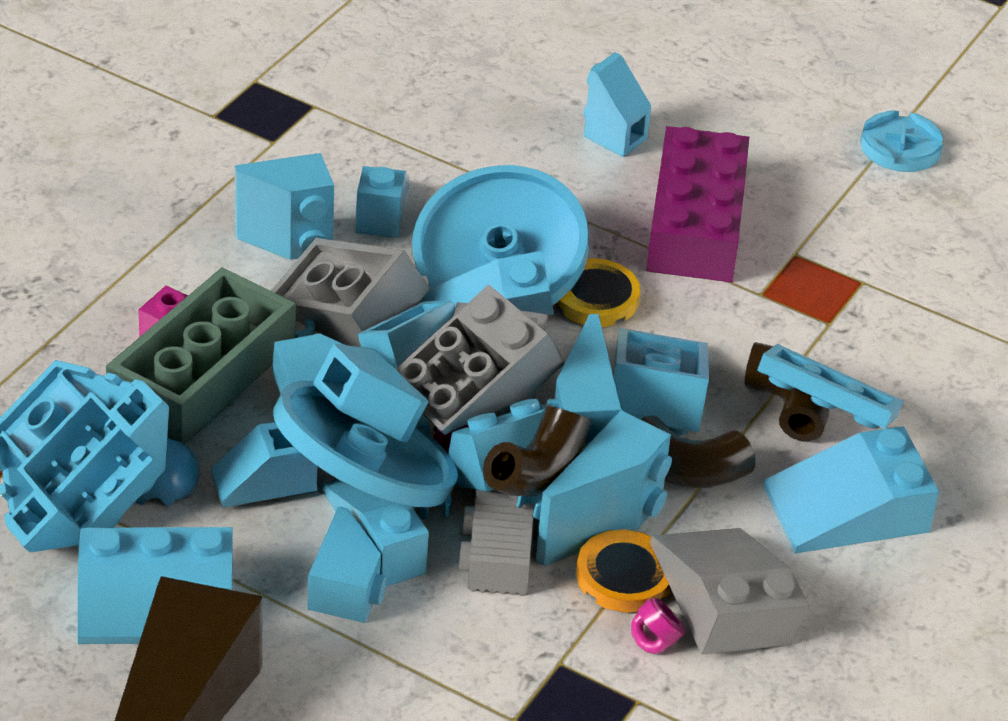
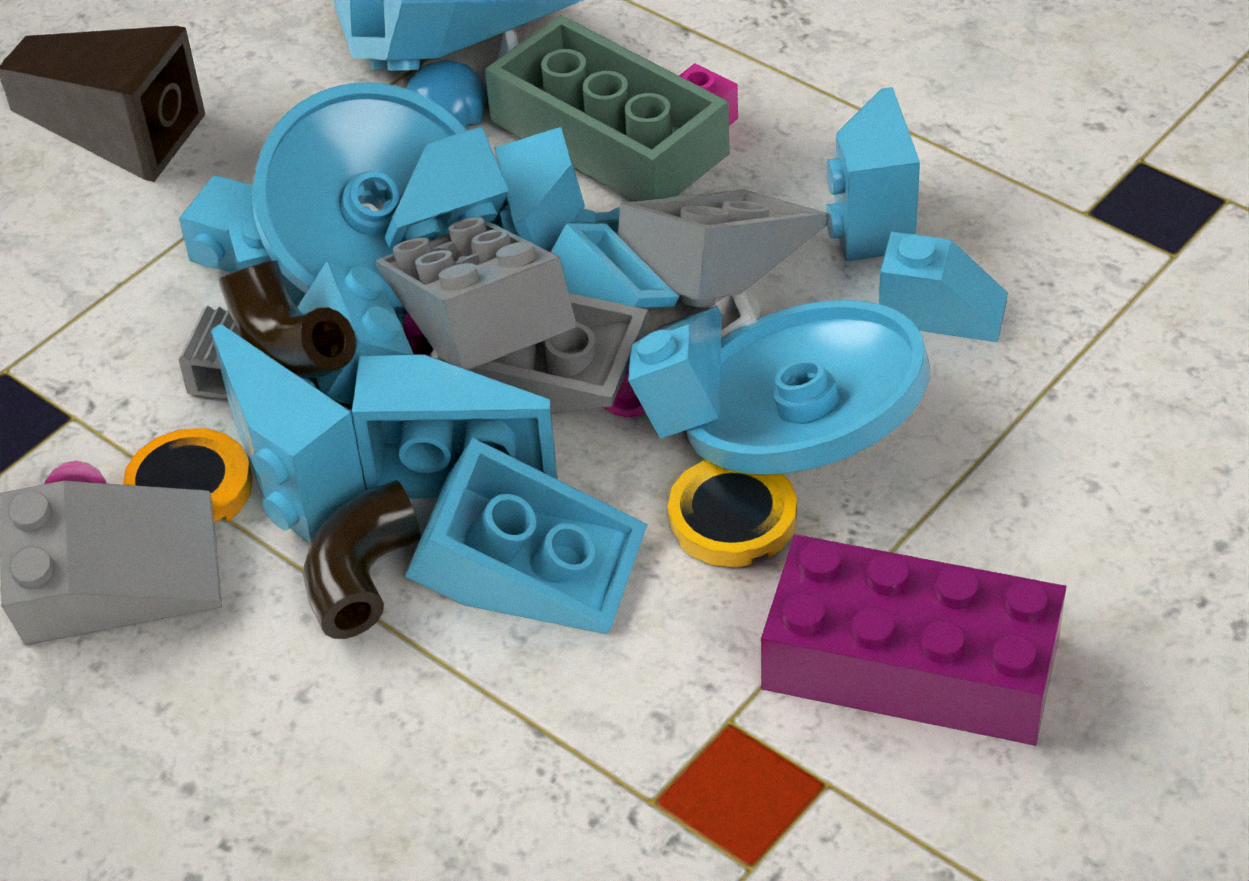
camera: 105 degrees right, 5 degrees up
medium azure slope [78,527,233,644] -> none
medium azure slope [583,52,651,157] -> none
dark brown cylinder [744,342,829,442] -> none
medium azure plate [757,344,904,429] -> none
medium azure slope [763,426,939,554] -> none

